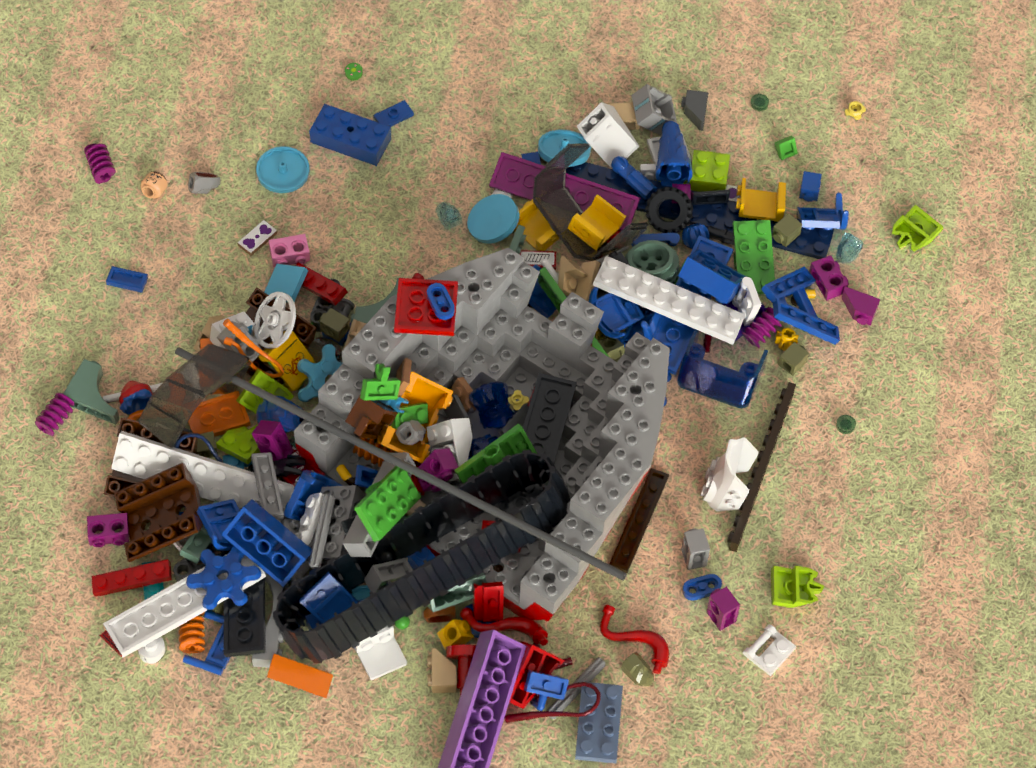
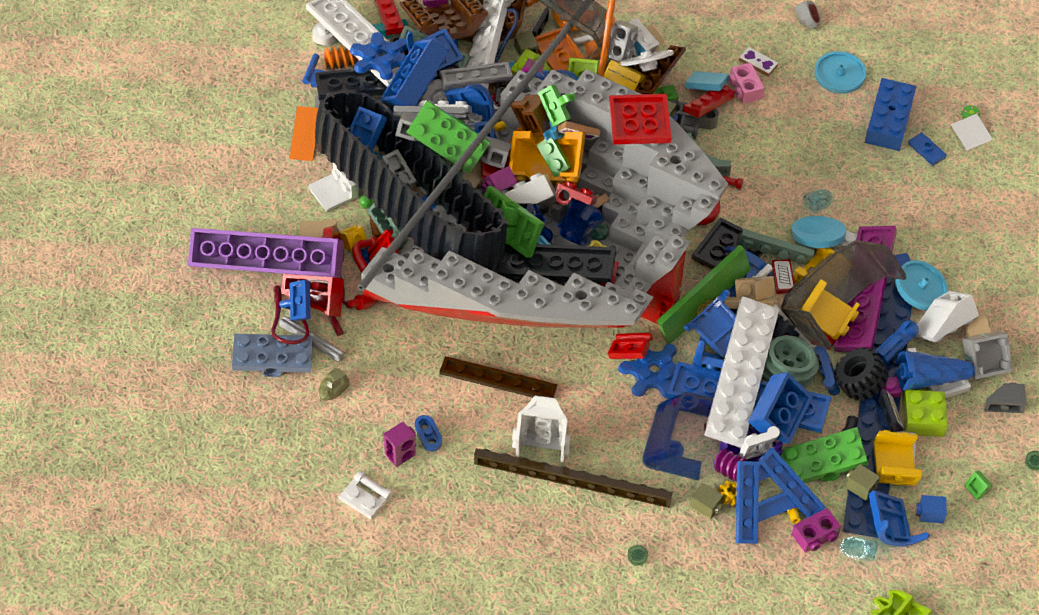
camera: 85 degrees right, 5 degrees down
light grey rock [396,420,426,445] -> none
blue plate [427,283,455,320] -> none
olive brick [598,337,625,362] -> none
red animal [600,605,670,674] -> none
light grey brick [681,528,710,570] -> none
blue piece [682,223,710,249] -> none
lime plate [771,565,824,608] -> none
magenta slope [842,286,880,326] -> none
none -> red plate [555,181,598,205]
none -> white sticker [951,114,993,150]

